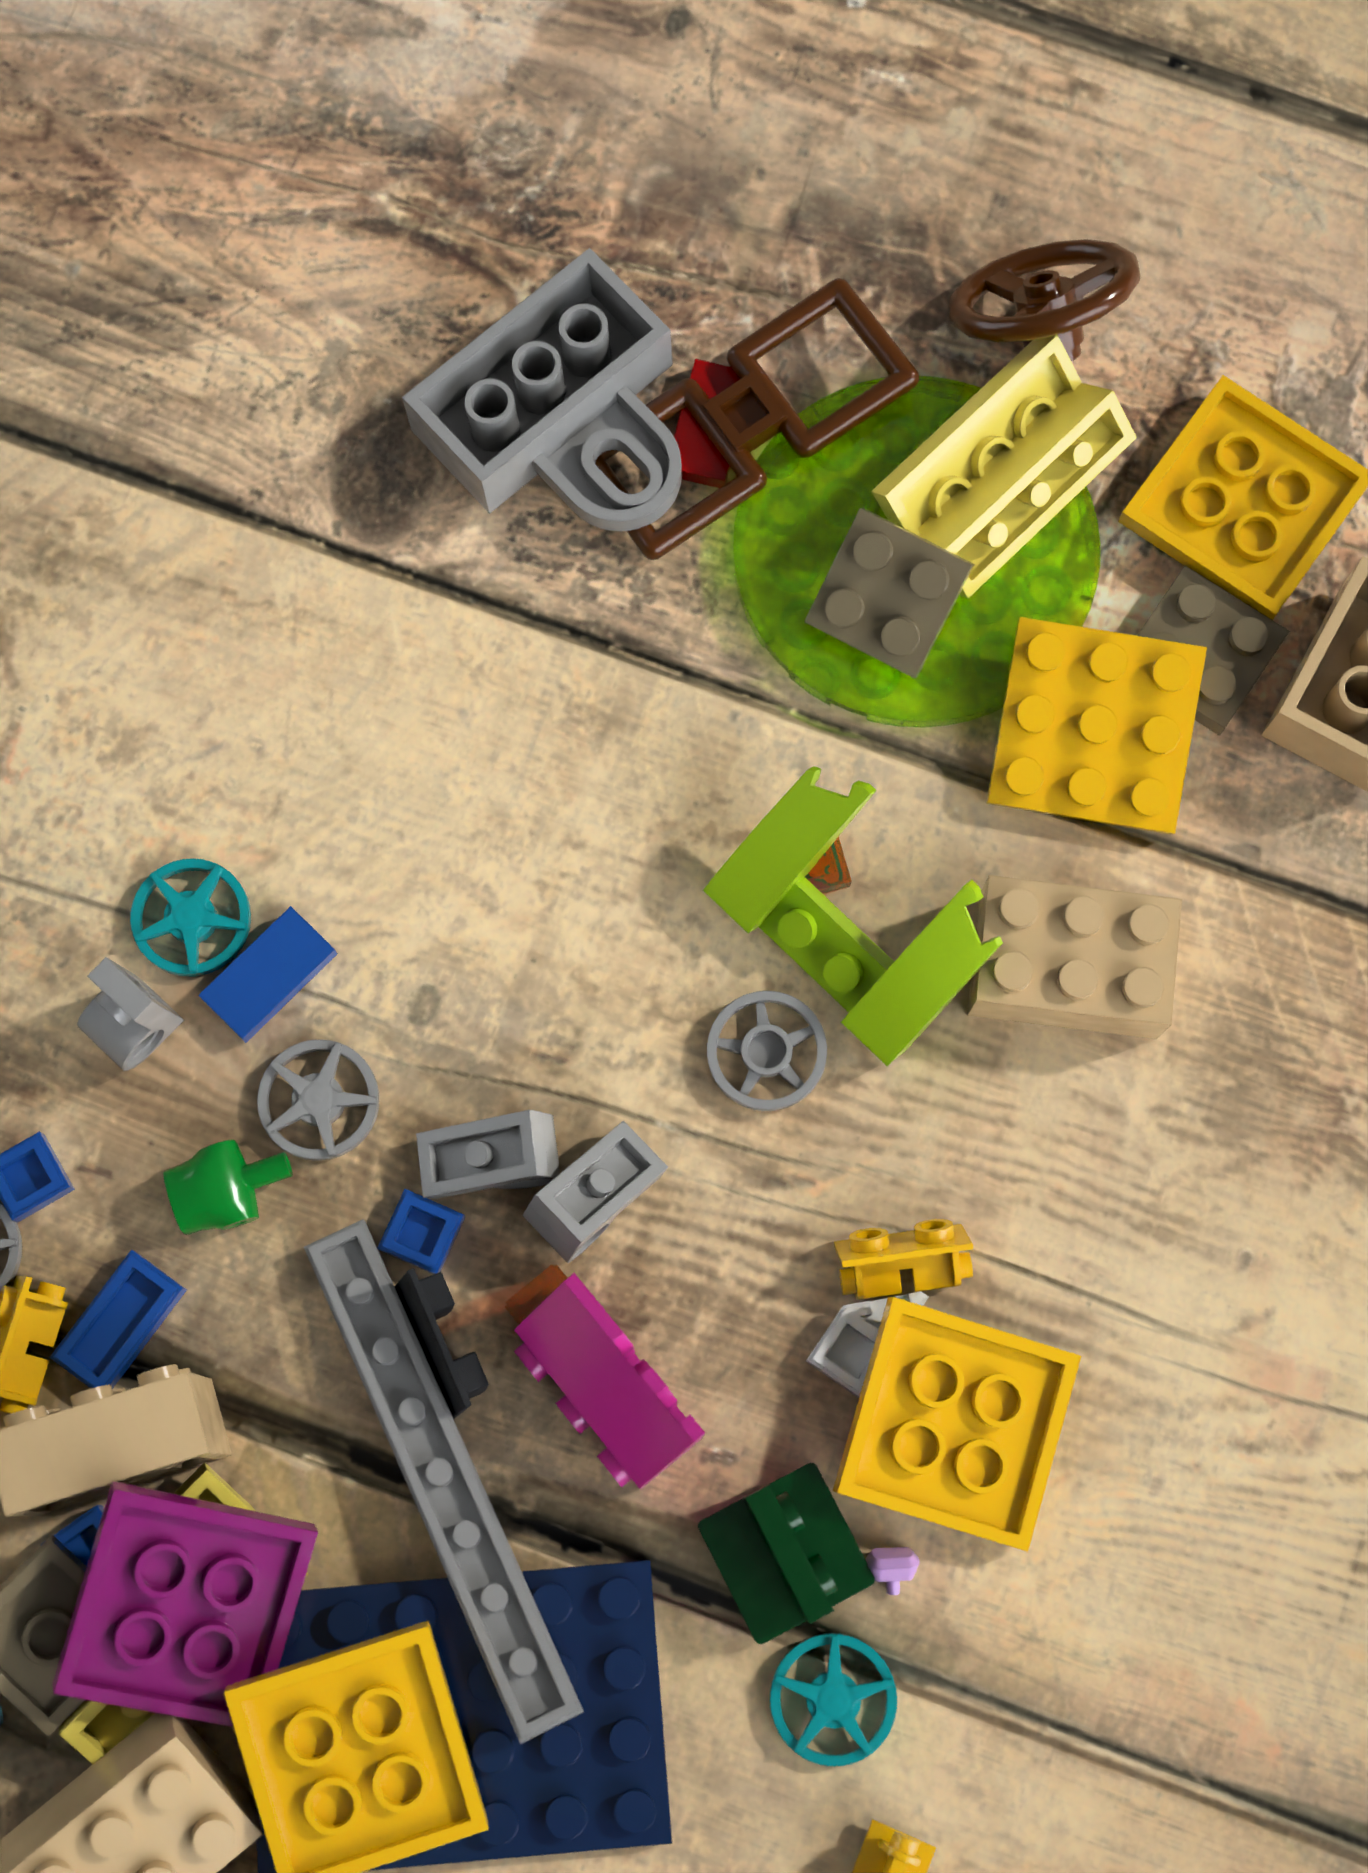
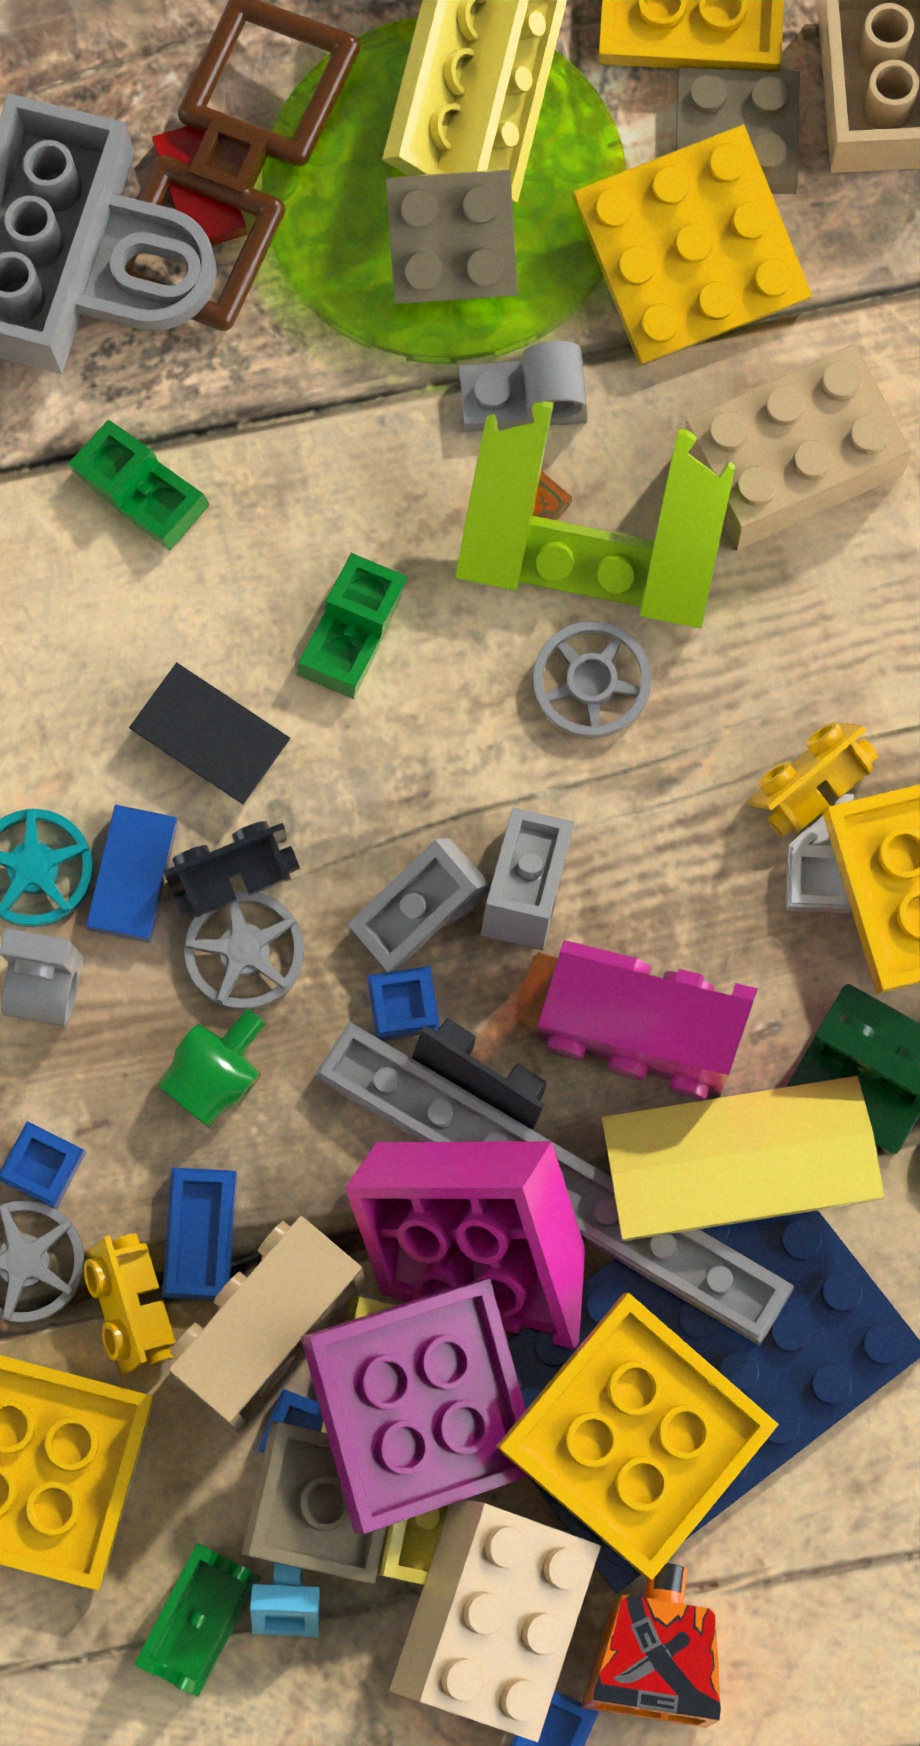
camera: 30 degrees left, 0 degrees up
none -> green slope [68,419,210,551]
none -> black piece [129,662,290,805]
none -> black hinge [163,821,300,918]
none -> green slope [297,553,408,699]
none -> dark pink wedge [345,1141,585,1350]
none -> light grey plate [459,341,588,432]
none -> light yellow slope [602,1076,885,1241]

